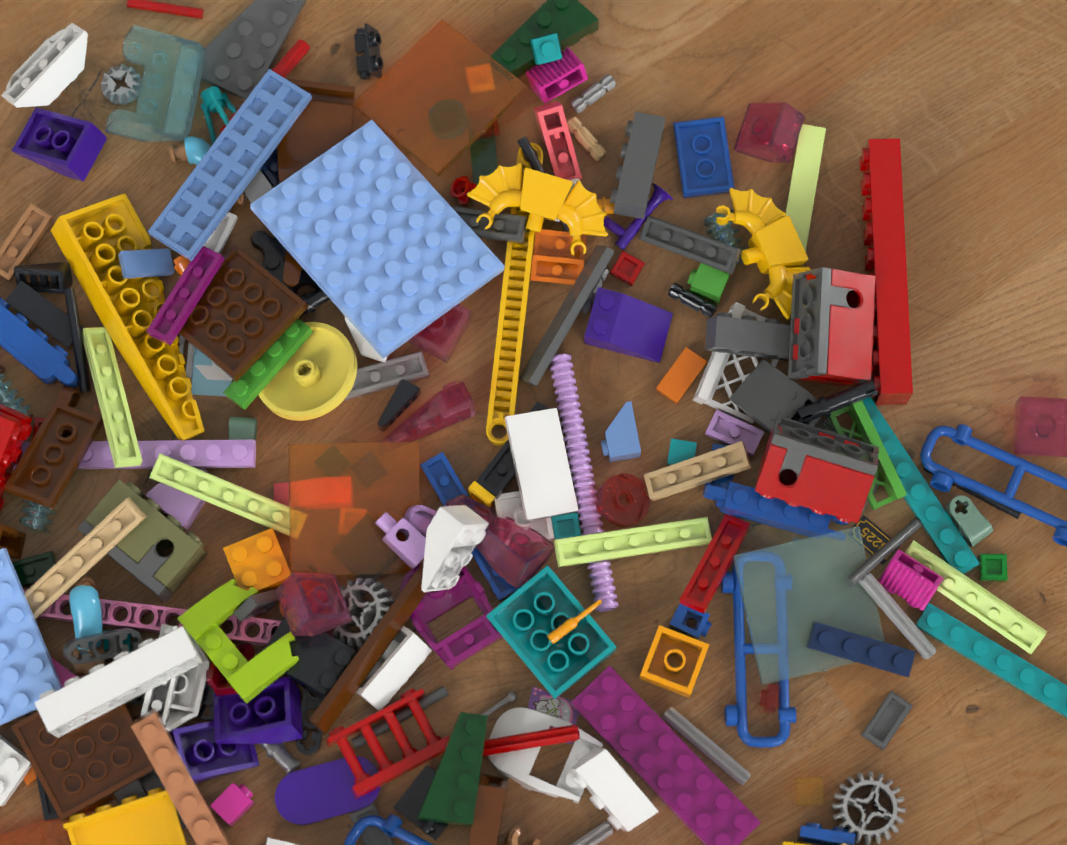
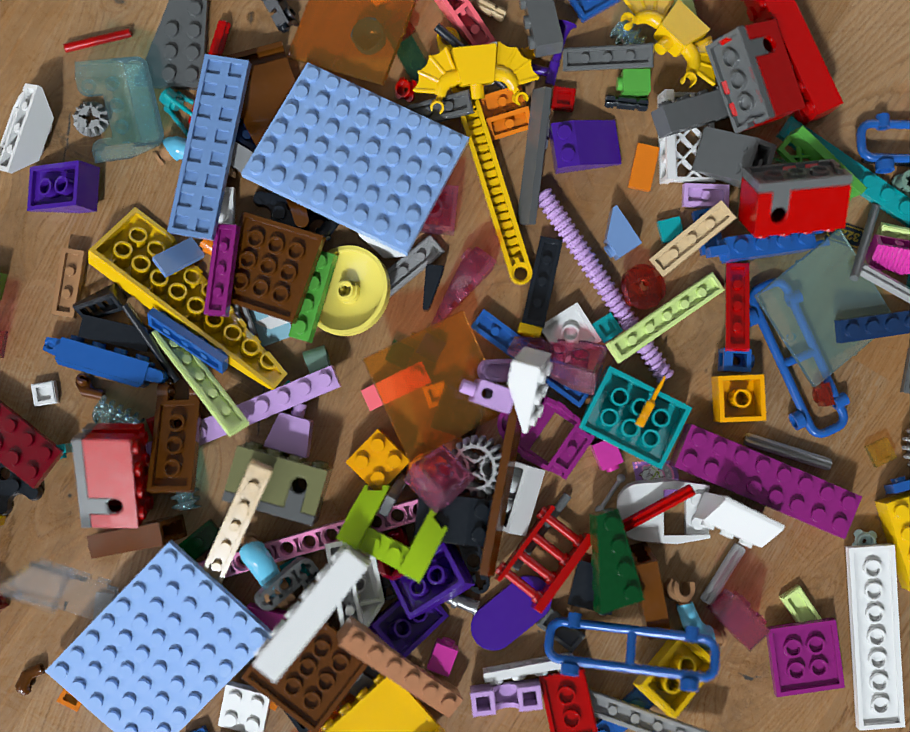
camera: 30 degrees left, 10 degrees up
yellowish green tile [149,453,307,539] -> none
white tile [504,408,578,521] -> none
black pin [797,379,878,424] -> none
none -> blue plate [147,307,228,374]
none -> dark pink brick [590,439,624,473]

